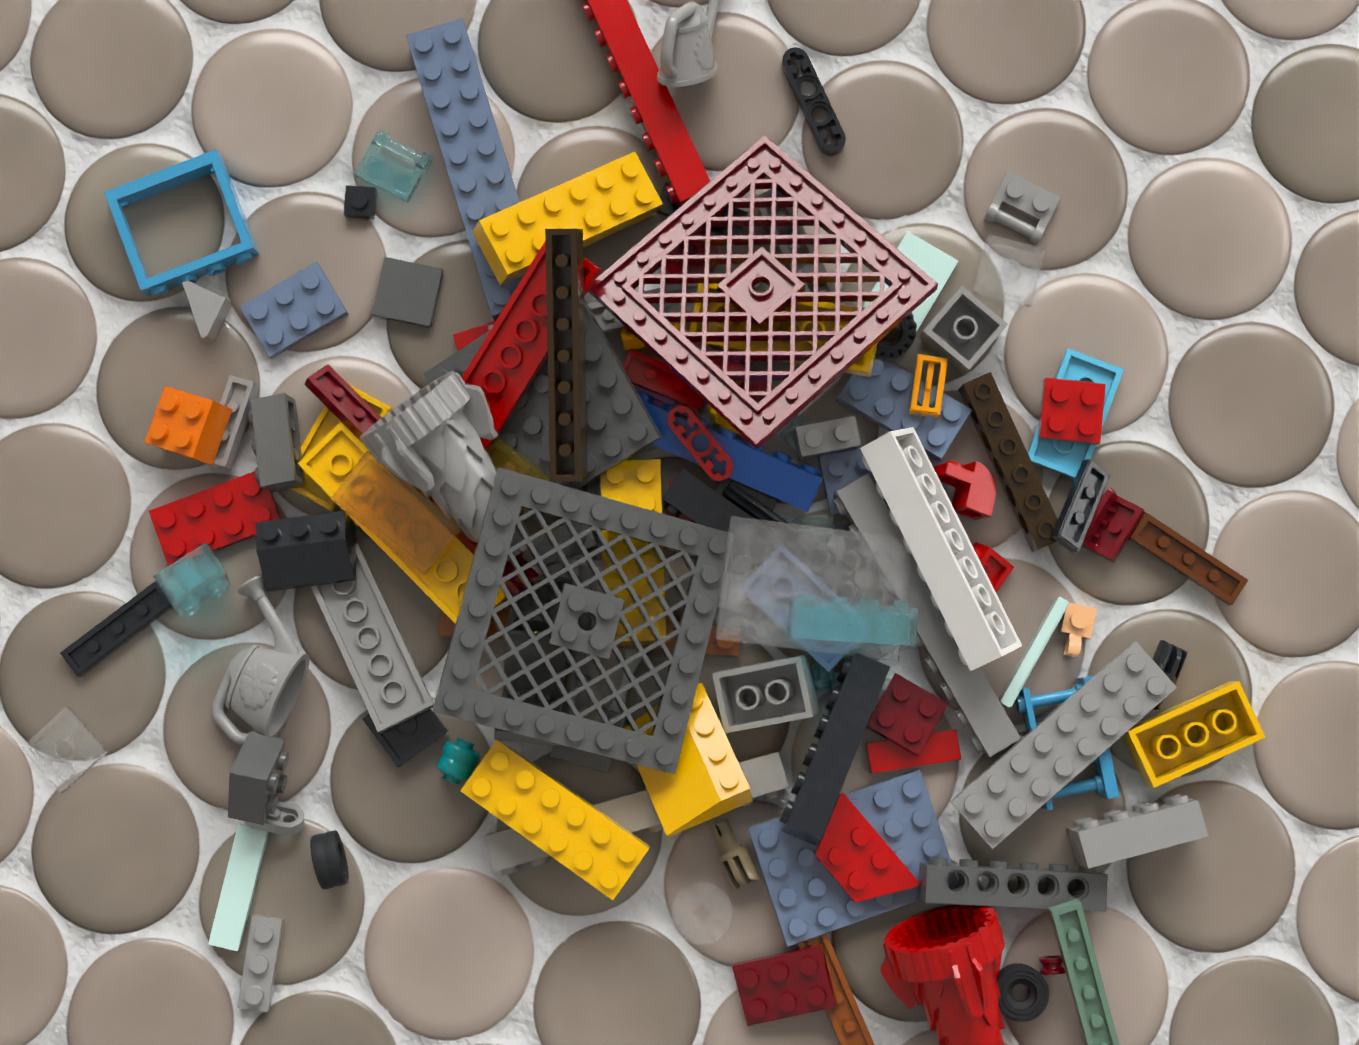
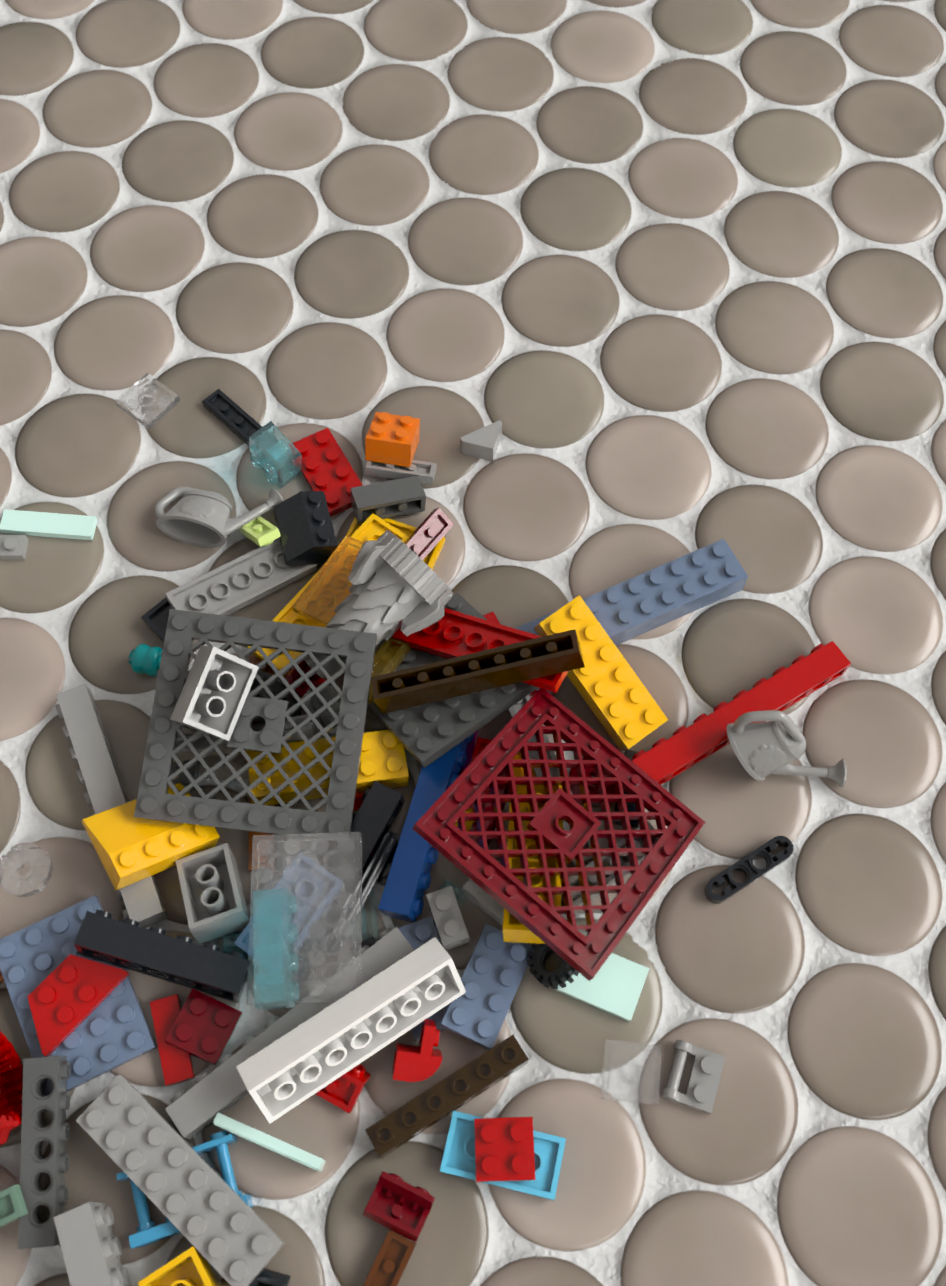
camera: 80 degrees right, 20 degrees down
dark azure window [104,149,259,297] -> none
dark grey brick [228,732,289,825] -> none
sand blue plate [240,261,348,359] -> none
light grey plate [244,801,304,835] -> none
black tyre [310,831,349,889] -> none
black plate [343,185,377,219] -> none
clear light blue plate [354,129,433,203] -> none
dark grey tile [372,257,444,328] -> none
yellow brick [460,740,650,900] -> none
red beam [667,405,734,481] -> none
dark tan arm [710,819,760,891] -> none
light orange tile [909,354,948,418] -> none
light grey brick [919,286,1008,376] -> none
black tile [1051,459,1110,553] -> none
light nougat plate [1059,602,1097,658] -> none
none -> light grey slope [170,645,259,741]
none -> yellowish green plate [239,516,281,547]

